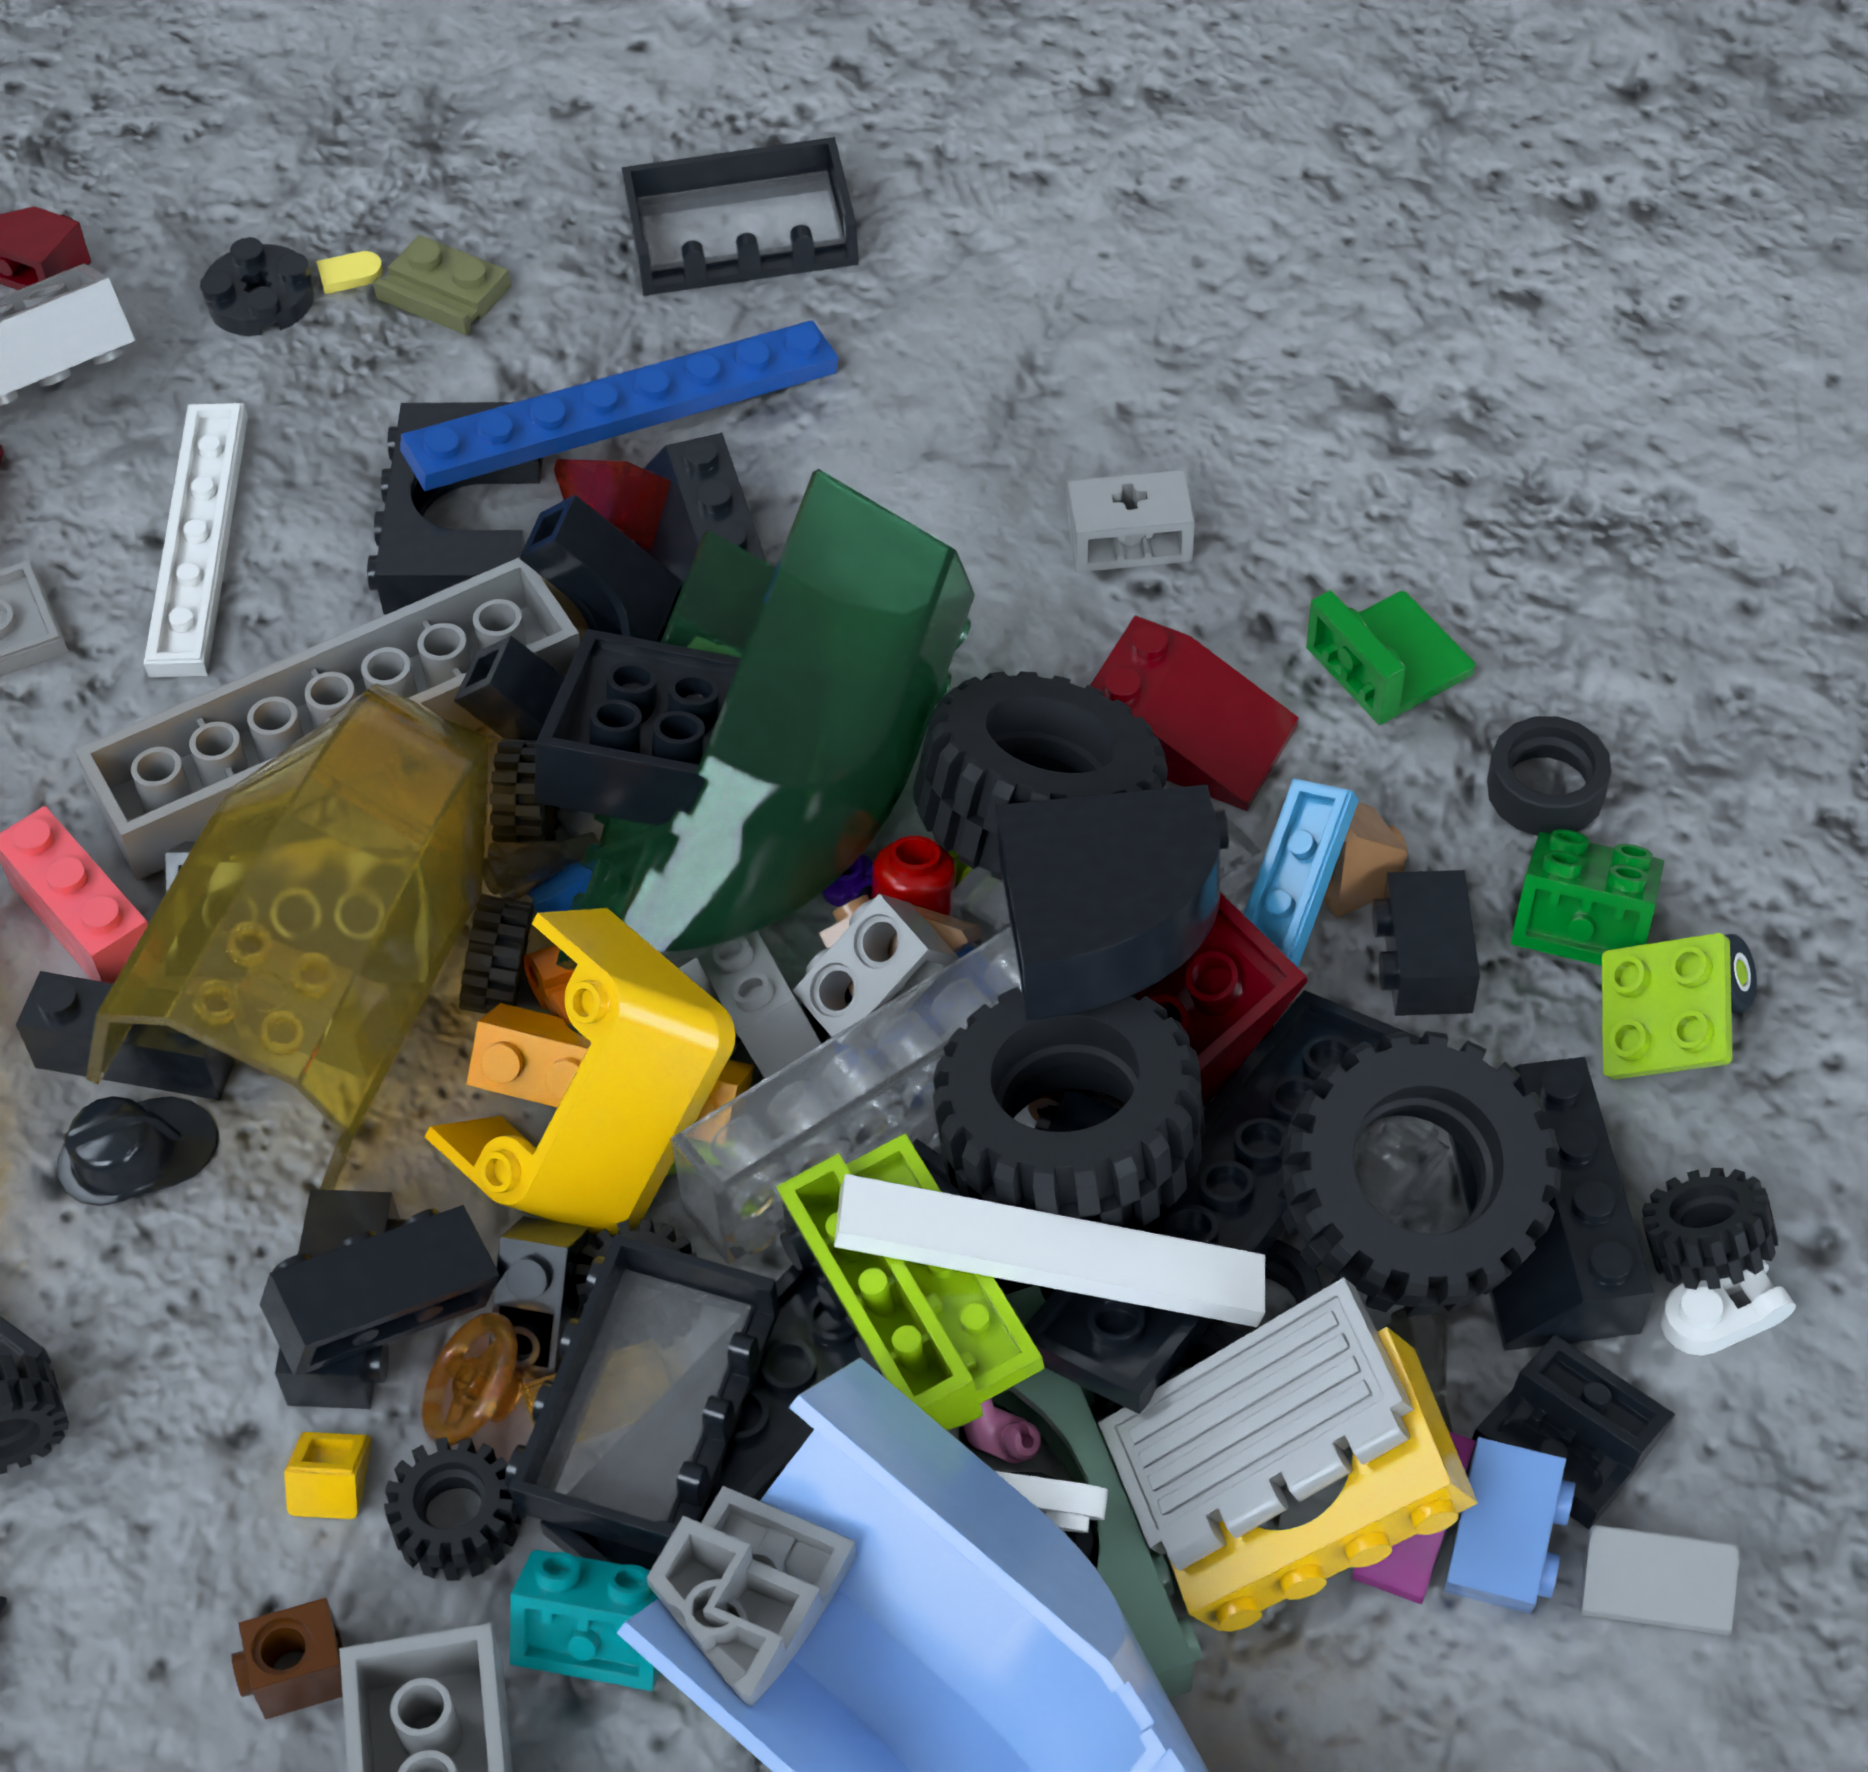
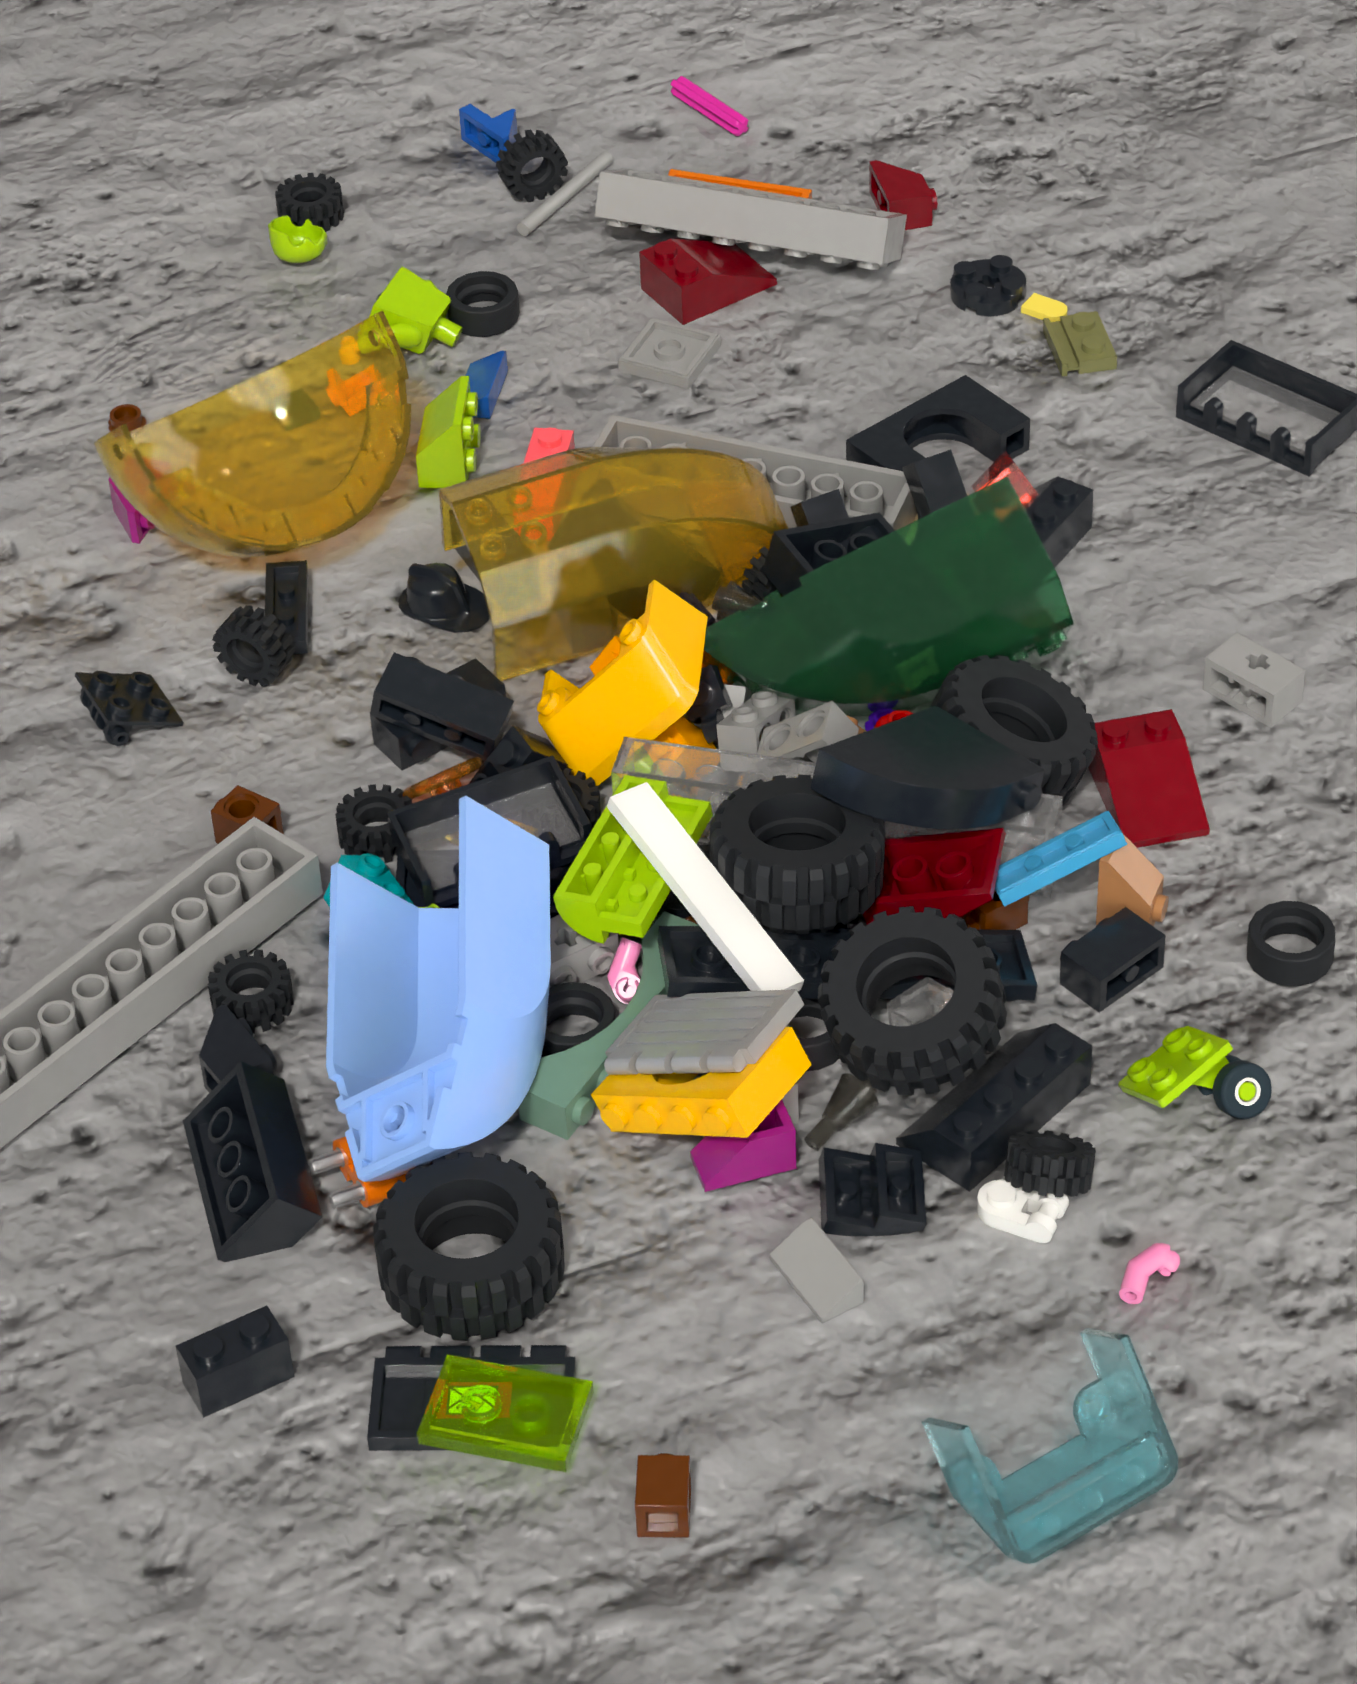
camera: 50 degrees right, 10 degrees down
white tile [144,403,248,677] -> none
yellow slope [284,1432,372,1519] -> none
blue plate [400,320,839,491] -> none
light grey slope [647,1486,857,1706] -> none
white plate [995,1471,1108,1533] -> none
green bracket [1306,590,1475,726] -> none
medium blue brick [1444,1437,1575,1614] -> none
green bracket [1510,829,1664,966] -> none

